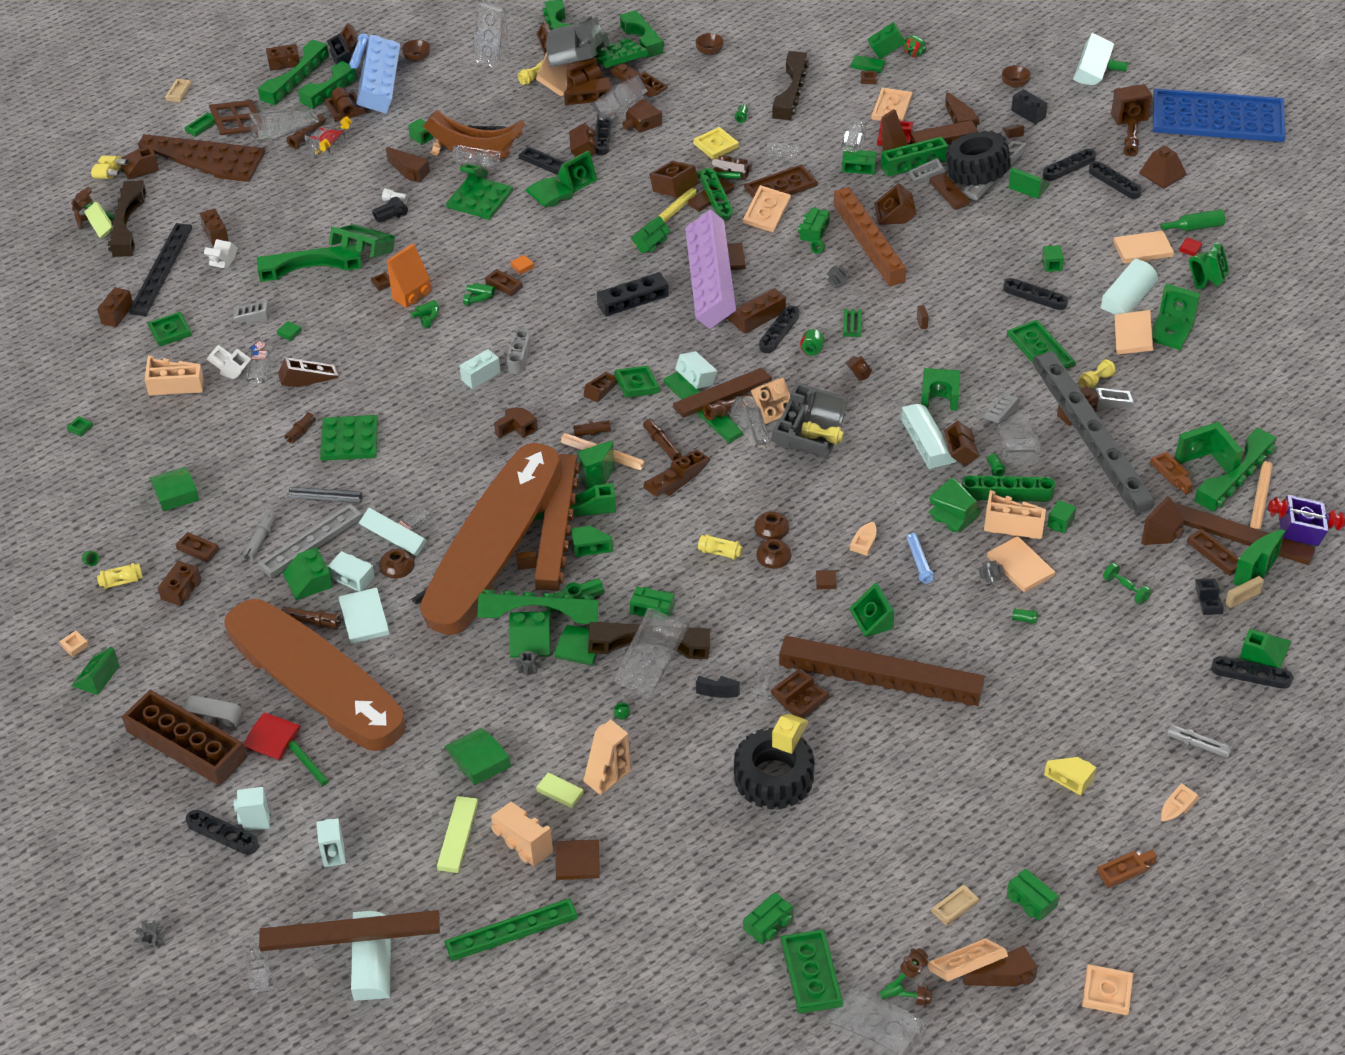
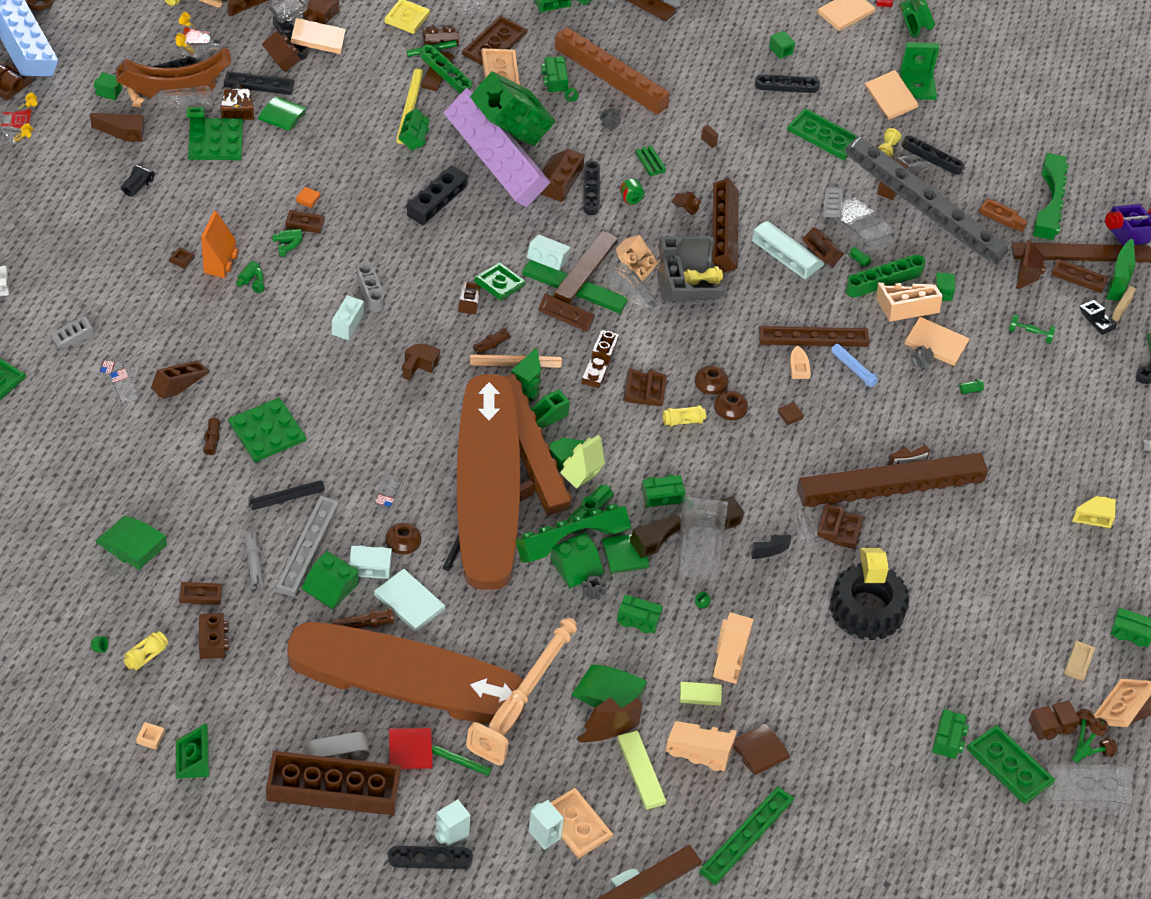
camera: 35 degrees left, 5 degrees up
light nougat wedge [145,355,204,396] -> none
white brick [207,345,251,379] -> none
green arch [257,244,362,282] -> none
green tile [277,321,302,341] -> none
green window [329,223,395,258] -> none
light aqua tile [359,508,427,557] -> none
white pin [382,188,408,204] -> none
green slope [557,151,598,193] -> none
reddish brown pin [643,418,682,461] -> none
reddish brown brick [649,160,699,198] -> none
reddish brown pin [703,393,753,420] -> none
green slope [849,582,894,637] -> none
reddish brown slope [874,183,917,225] -> none
green piece [921,368,960,411] -> none
green piece [928,477,982,533] -> none
light aqua brick [1101,258,1158,314] -> none
green bracket [1175,421,1243,473] -> none
light nougat axle [1250,461,1273,530] -> none
none -> torso [175,12,221,58]
none -> torso [220,84,254,120]
none -> light nougat tile [291,18,345,54]
none -> light nougat piece [466,618,577,765]
none -> green piece [470,71,556,146]
none -> reddish brown plate [538,294,595,332]
none -> light nougat tile [551,788,613,859]
none -> yellowish green slope [560,435,605,488]
none -> reddish brown slope [577,697,643,743]
none -> green brick [617,594,663,634]
none -> reddish brown slope [623,368,667,406]
none -> reddish brown brick [712,177,739,273]
none -> reddish brown plate [758,326,870,347]
none -> reddish brown slope [888,445,930,465]
none -> black beam [901,135,965,175]
none -> reddish brown piece [1028,700,1080,740]

